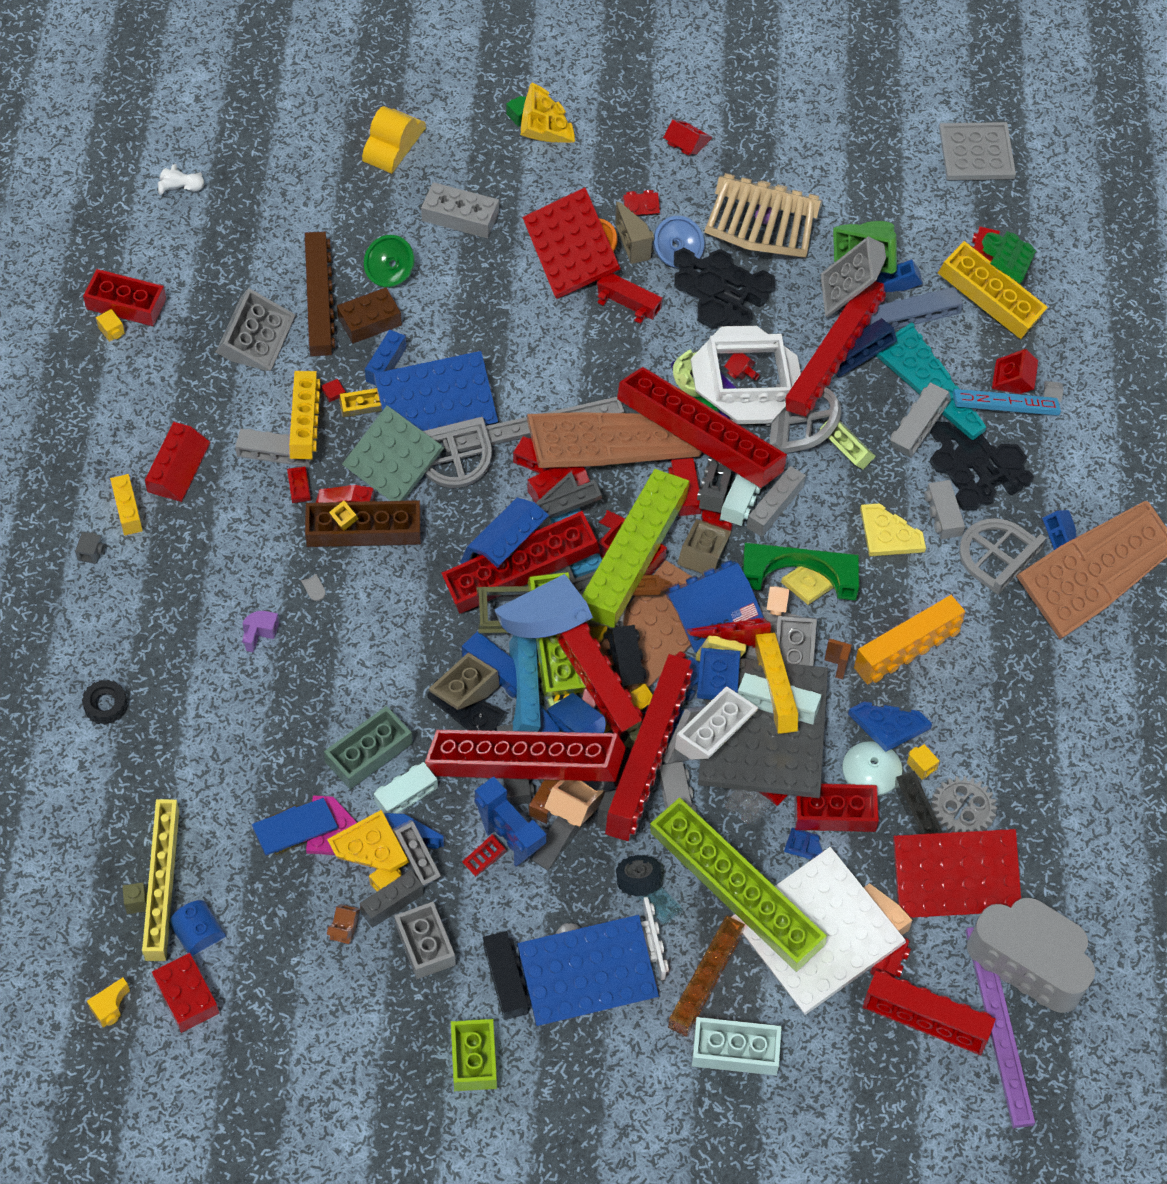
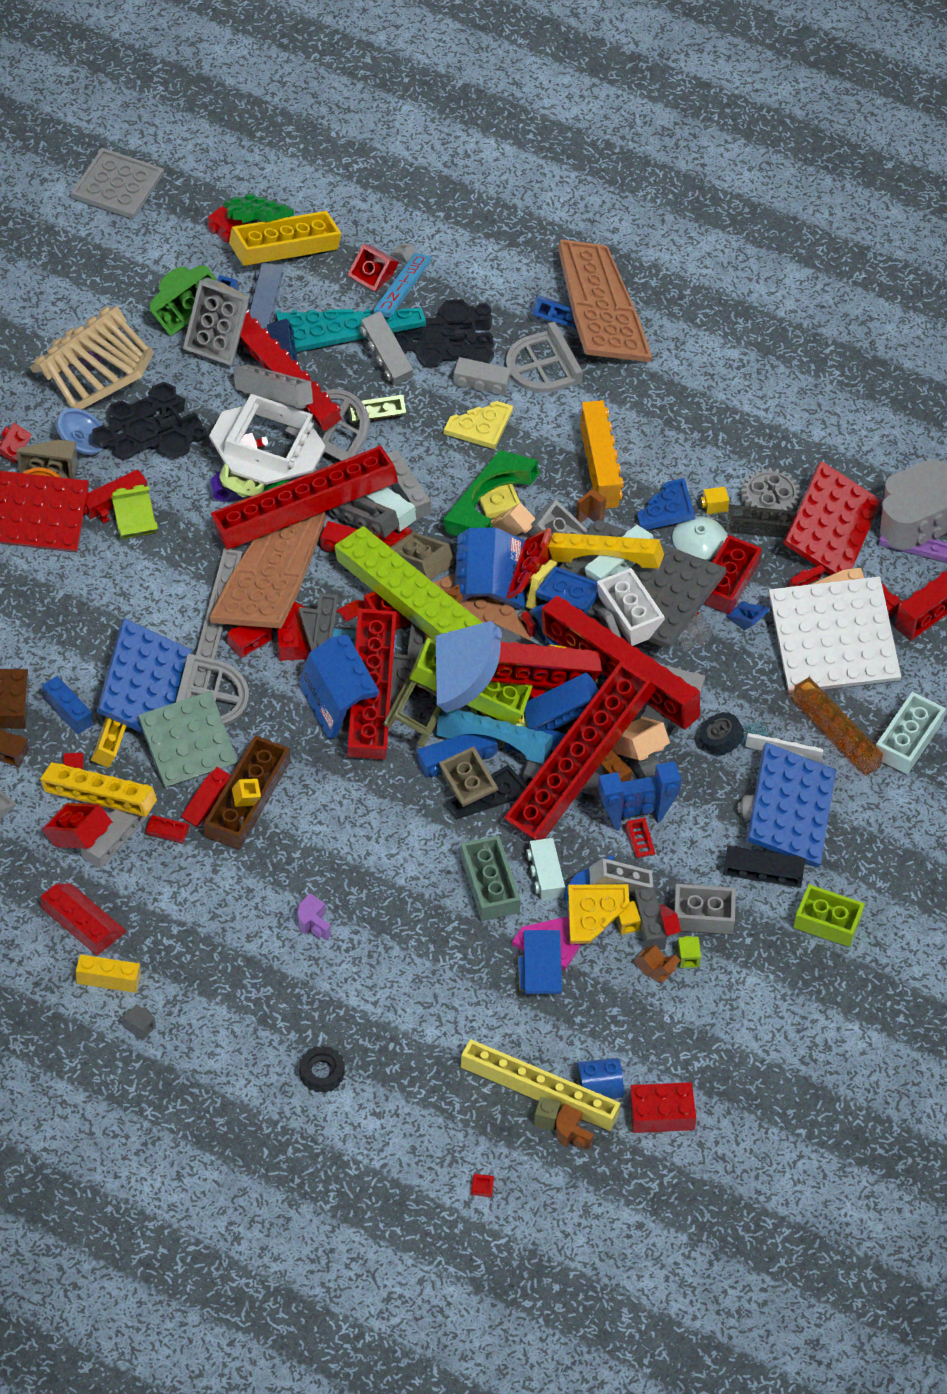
camera: 65 degrees left, 5 degrees down
yellow arch [87,977,130,1027] -> none
light grey piece [301,574,326,601] -> none
lime brick [650,797,827,972] -> none
none -> red brick [42,803,113,849]
none -> lime panel [112,485,158,540]
none -> light grey brick [233,364,313,409]
none -> red tile [471,1174,494,1197]
none -> dark orange brick [555,1103,594,1150]
none -> red slope [659,904,681,936]
none -> lime brick [677,936,701,968]
none -> red plate [787,564,825,587]

